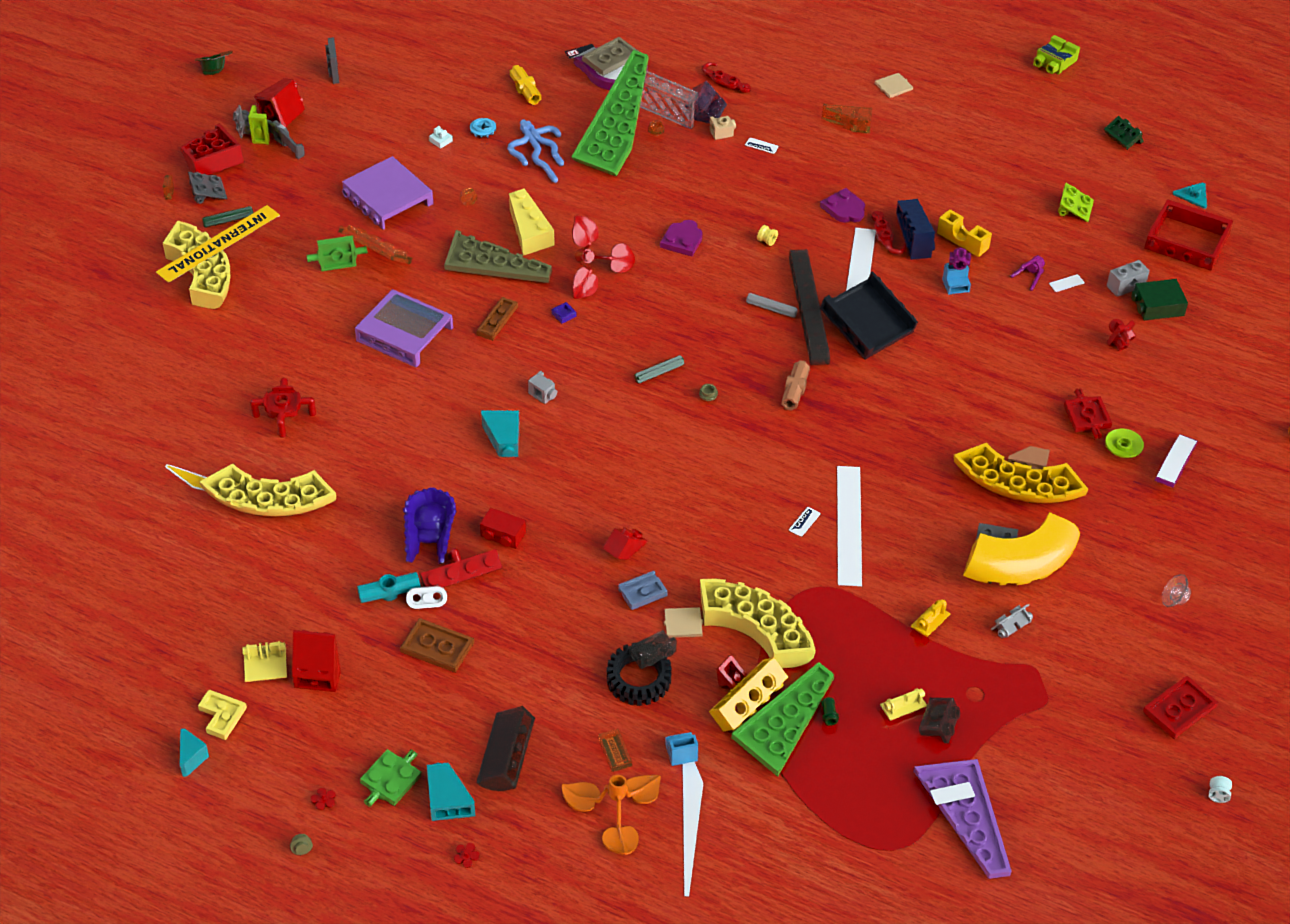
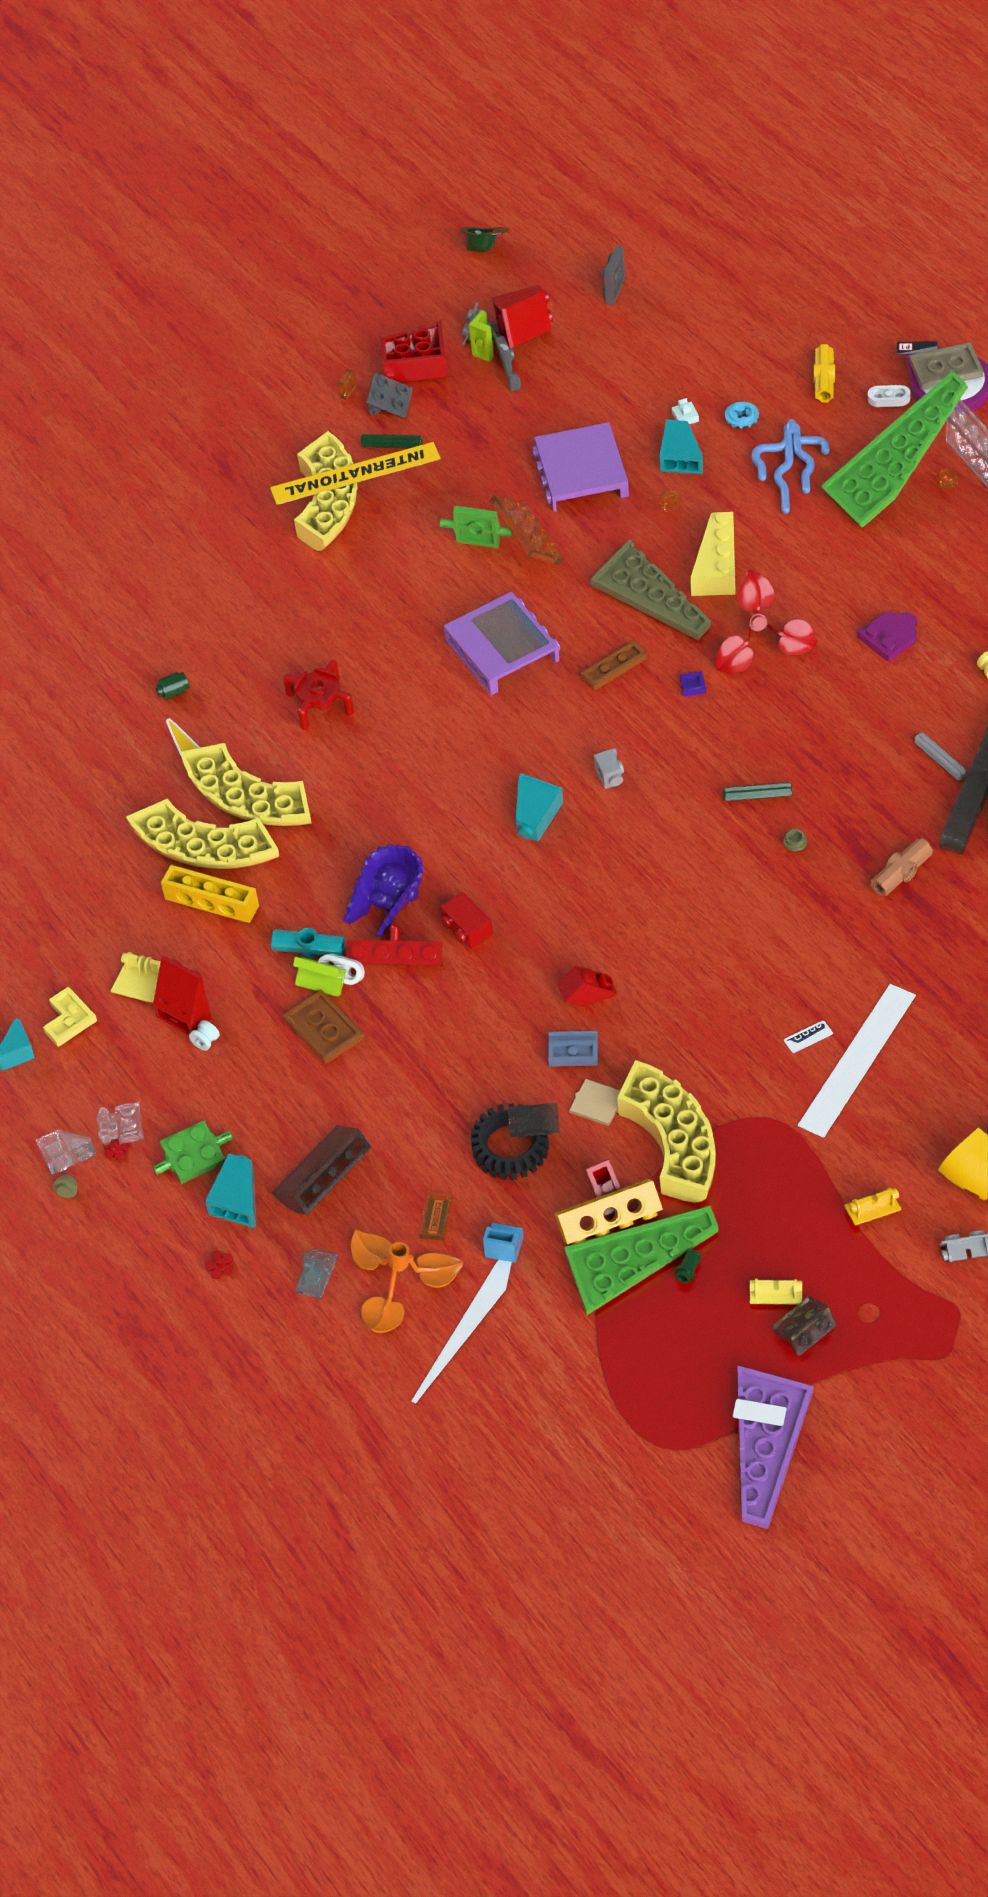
camera: 35 degrees right, 5 degrees up
none -> clear slope [36,1130,96,1175]
none -> clear plate [97,1102,144,1144]
none -> light yellow brick [126,799,279,869]
none -> dark green brick [155,672,190,700]
none -> yellow brick [161,865,259,923]
none -> light aqua wheel [189,1020,220,1051]
none -> lime panel [293,957,347,996]
none -> clear light blue slope [296,1248,338,1298]
none -> teal slope [659,420,703,474]
none -> white plate [868,385,910,407]

